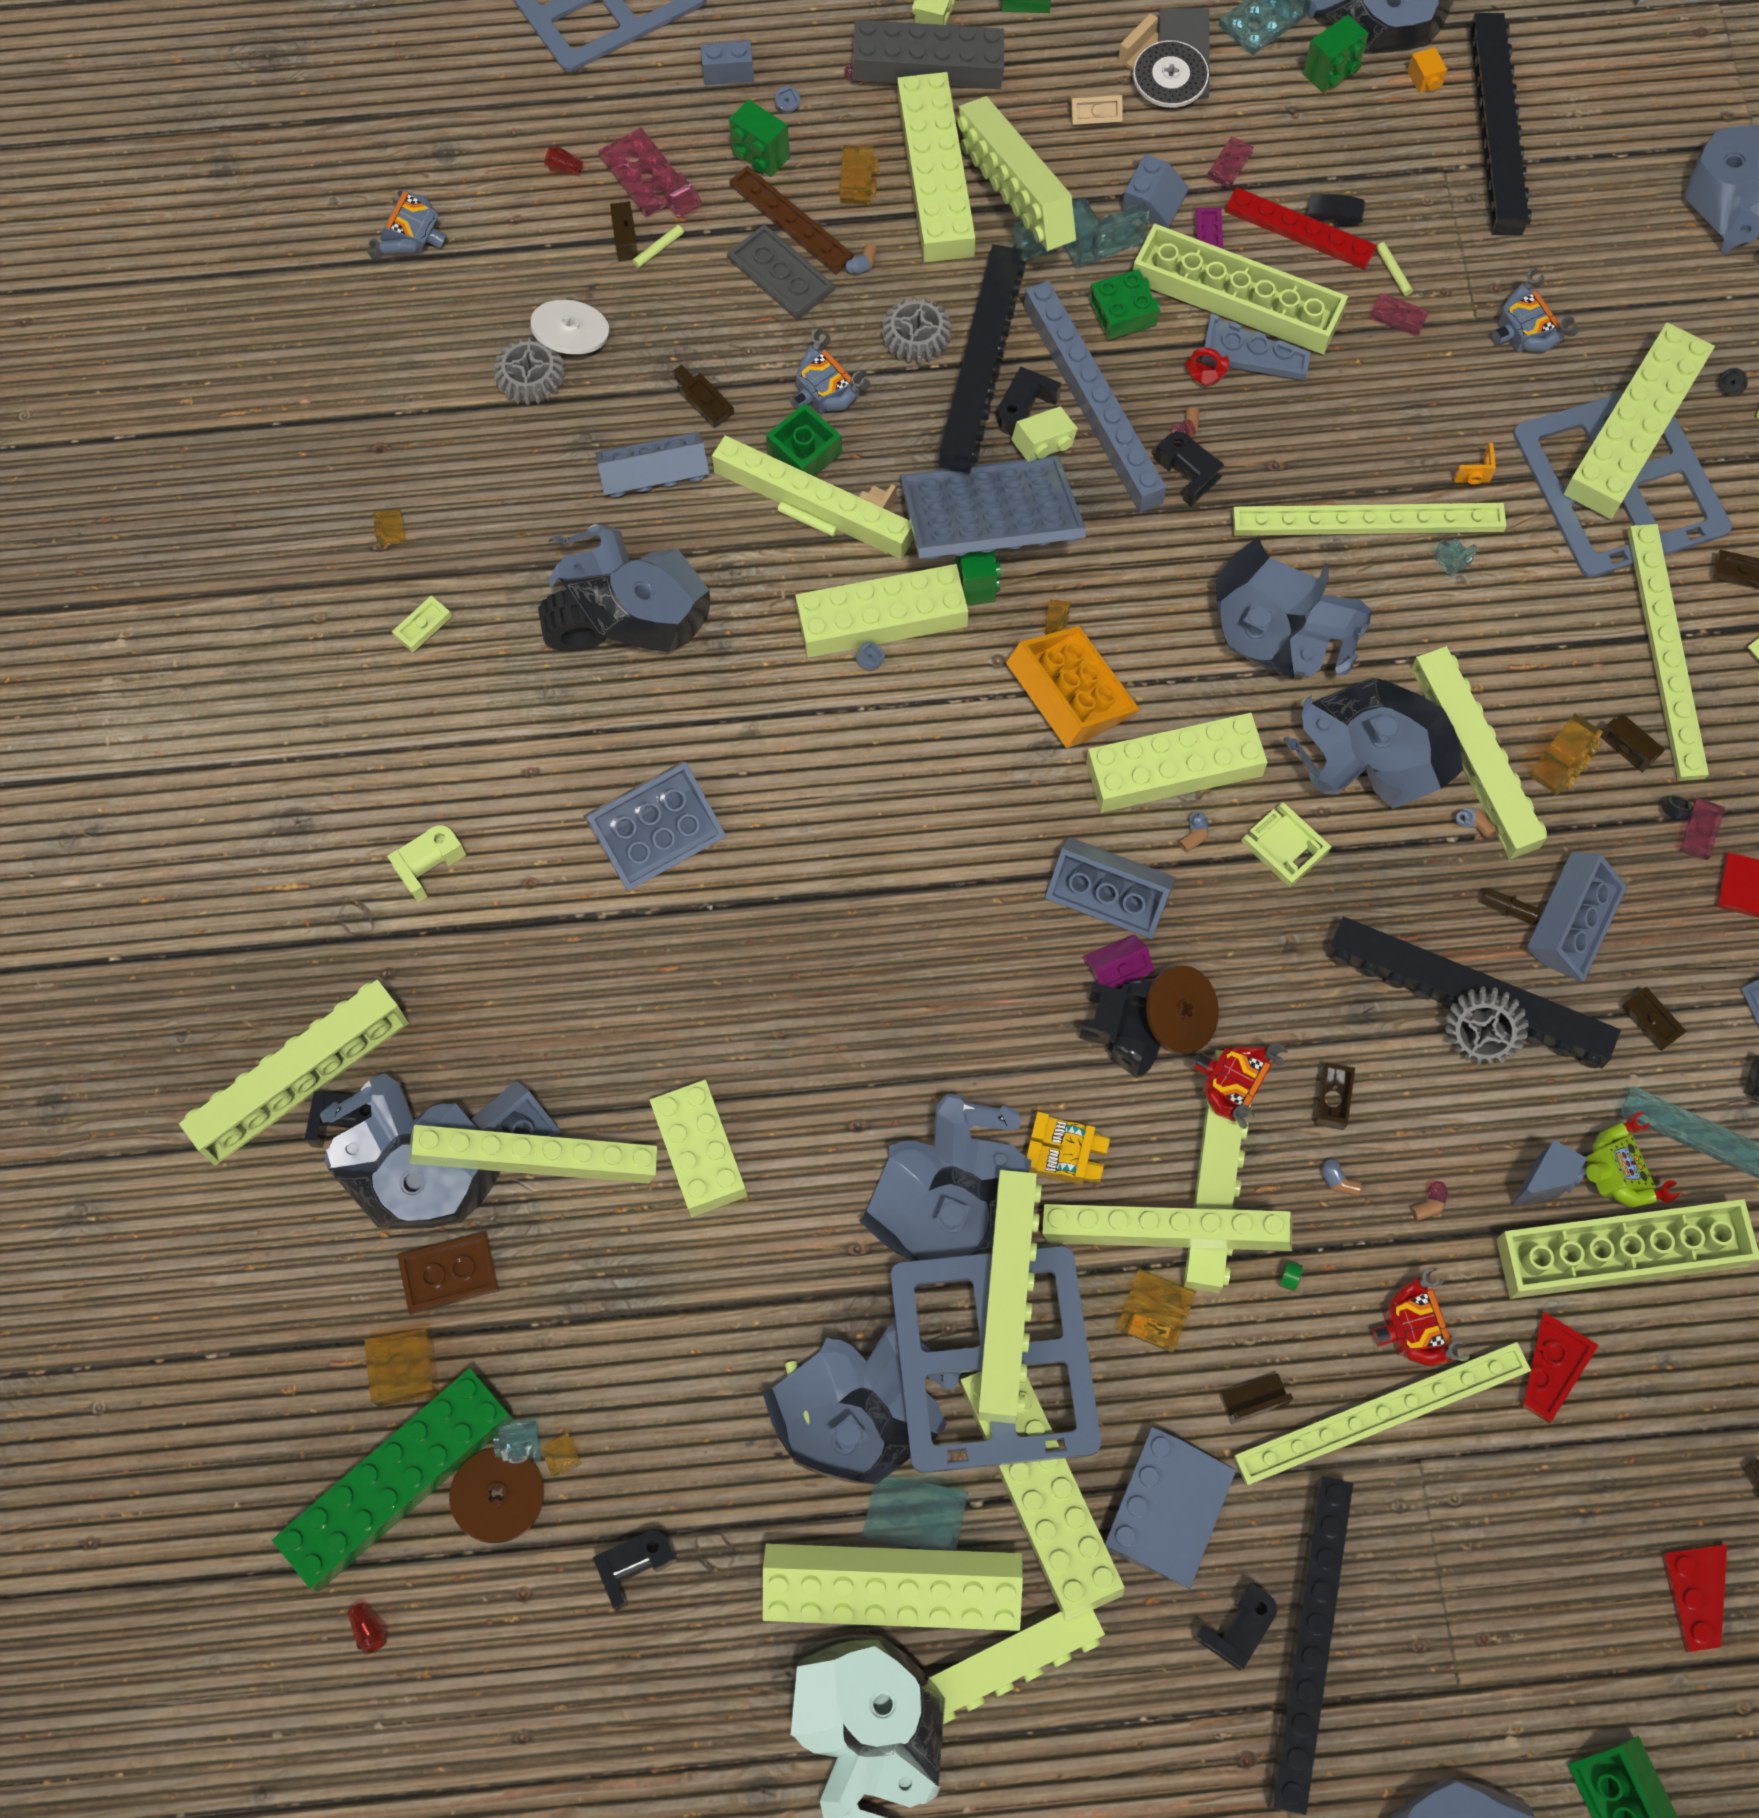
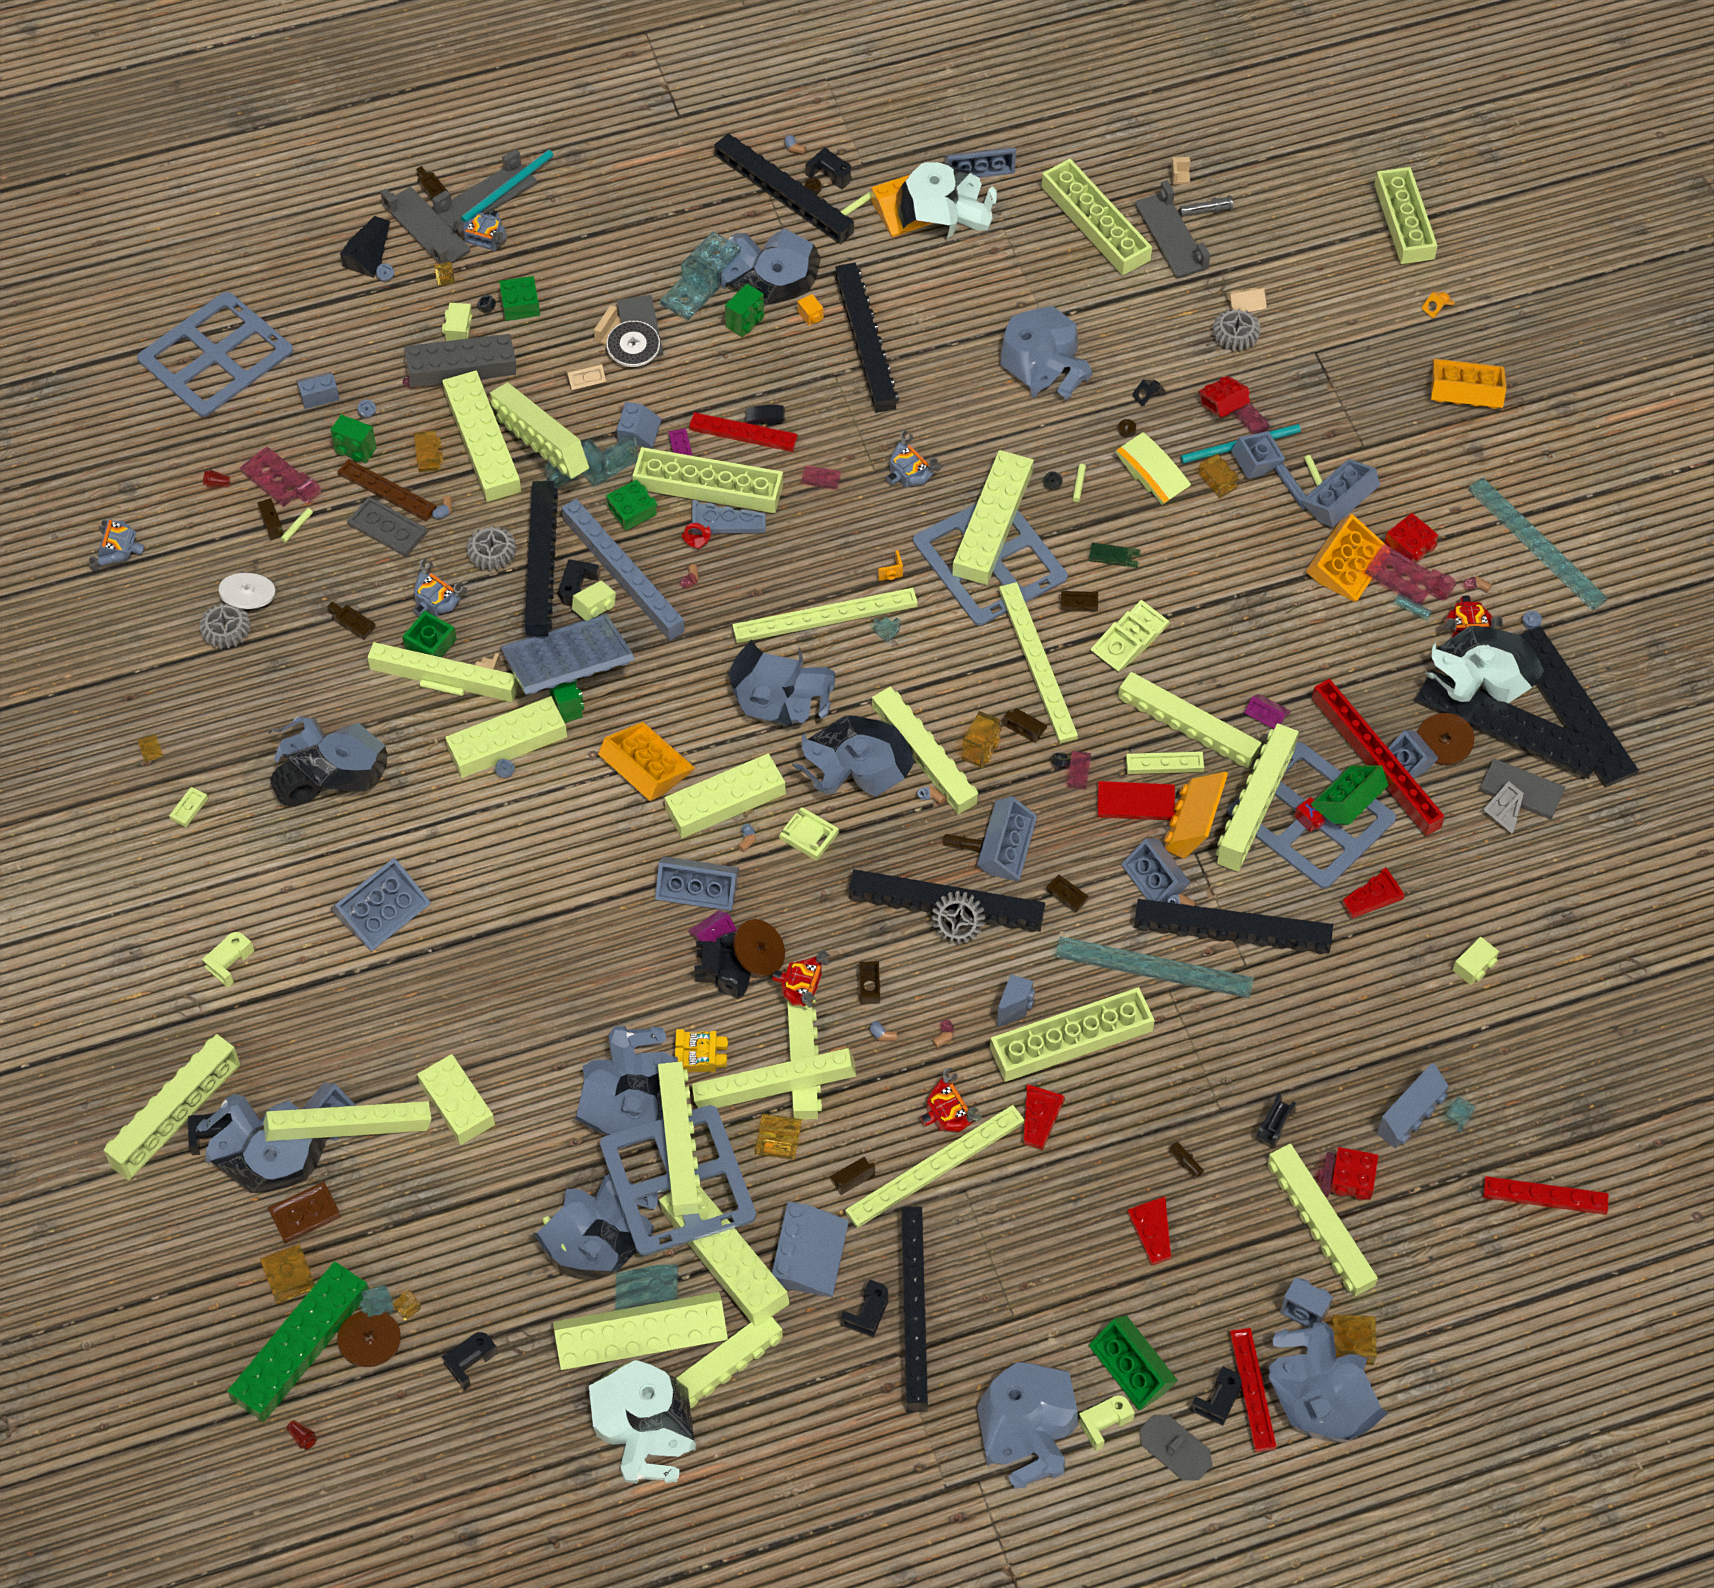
camera: 15 degrees left, 10 degrees down
sand blue slope [595,432,709,497] -> none
clear yellow slope [1045,599,1071,635] -> none
black piece [1154,431,1225,507] -> none
clear pink plate [1207,136,1254,188] -> none
green piece [1279,1260,1303,1291] -> none
yellowish green piece [1376,242,1413,296] -> none
lime torso [1586,1112,1680,1208] -> none

